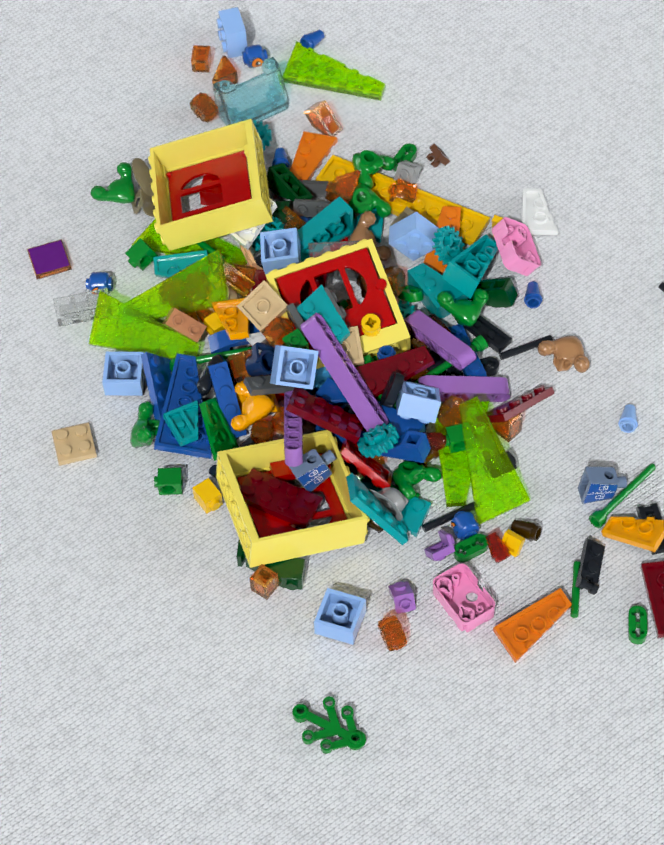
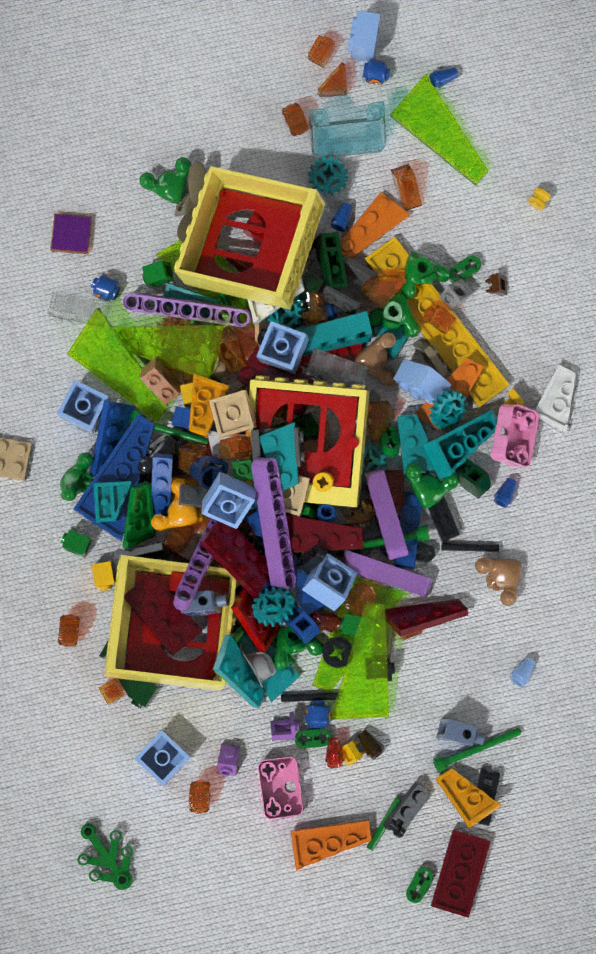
camera: 20 degrees right, 25 degrees up
none -> clear orange gear [58,614,80,647]
none -> medium lavender beam [123,292,253,327]
none -> black gear [322,637,353,668]
none -> yellow wheel [528,187,551,210]

